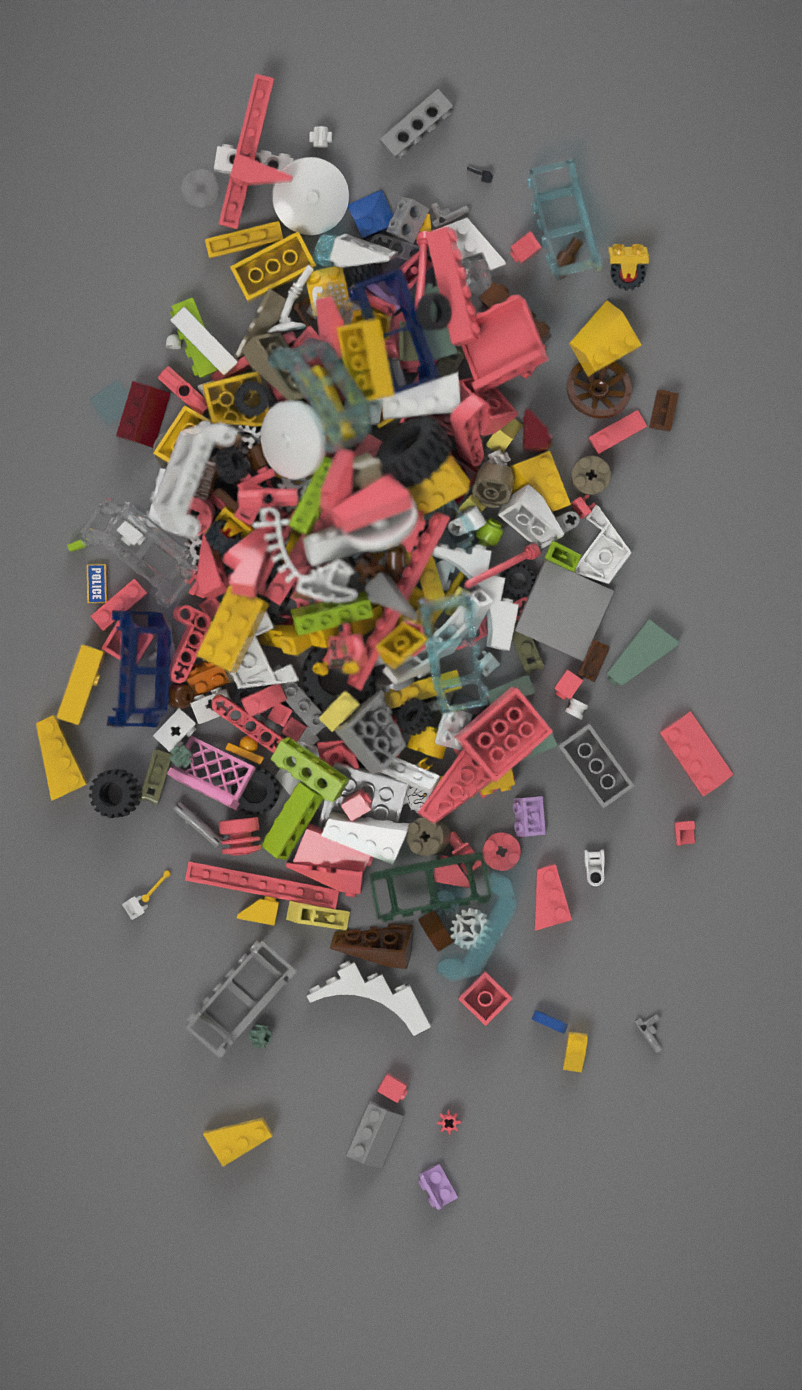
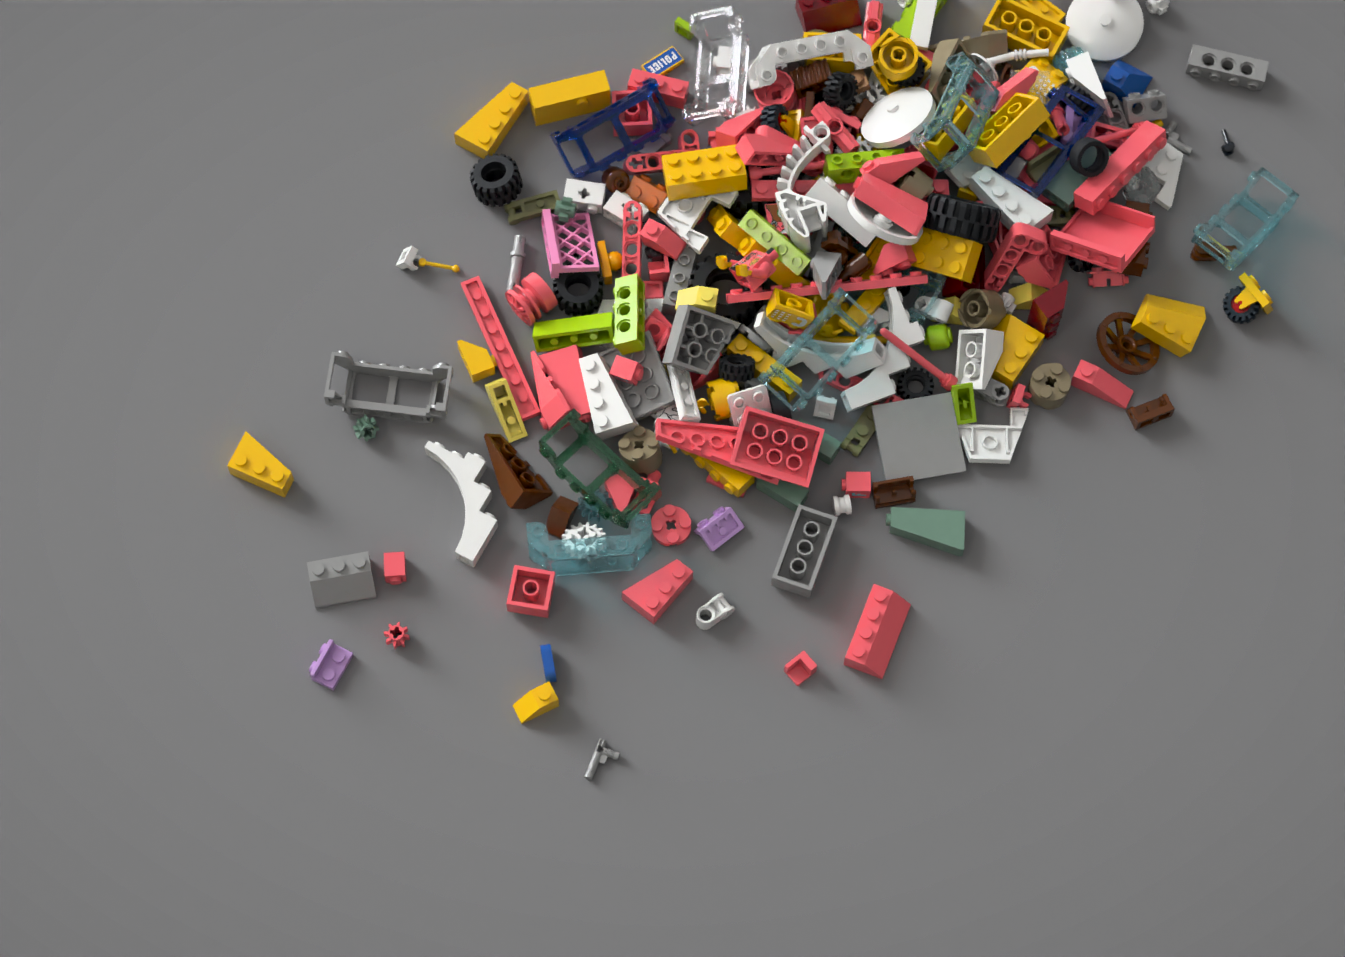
camera: 50 degrees right, 20 degrees down
coral slope [510,231,541,264] -> none
none -> yellow brick [878,36,918,82]

